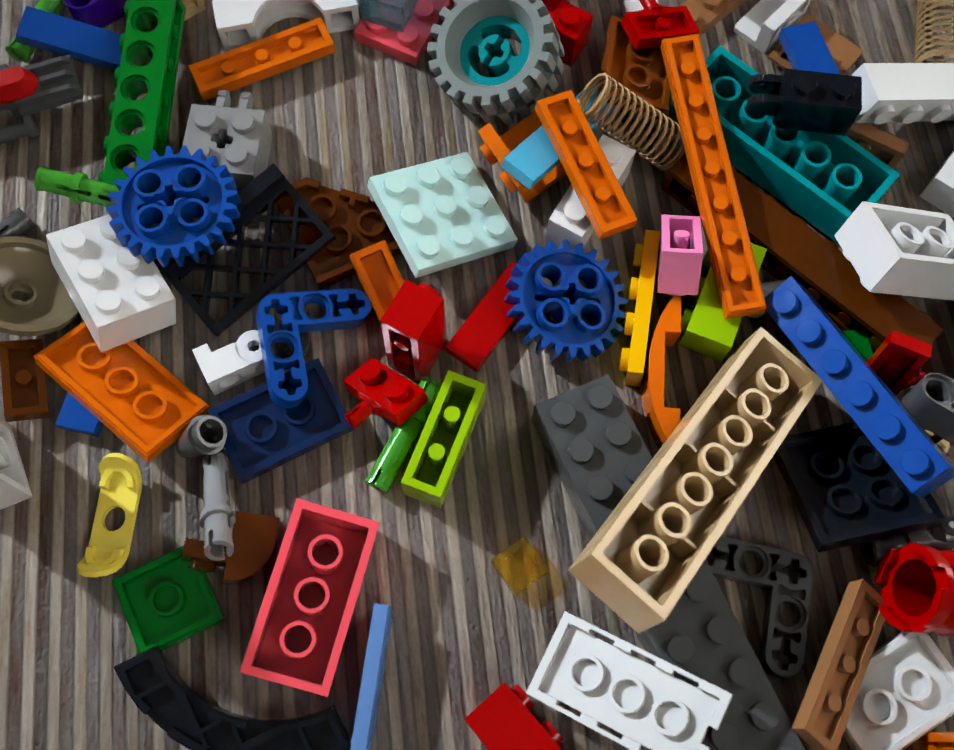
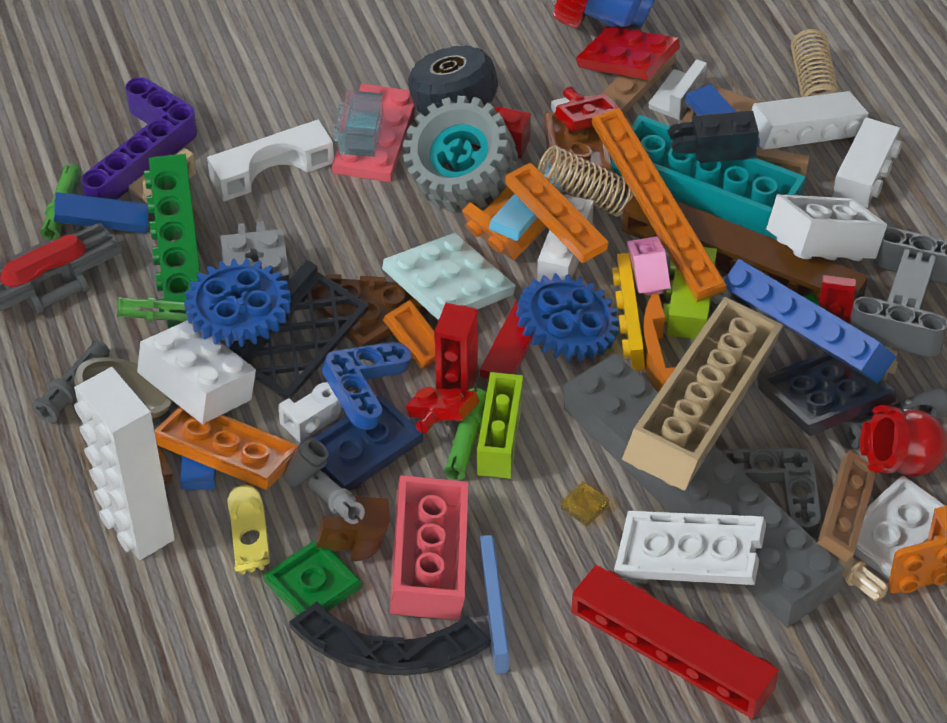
camera: 10 degrees left, 20 degrees down
orange plate [188,17,336,101] -> none

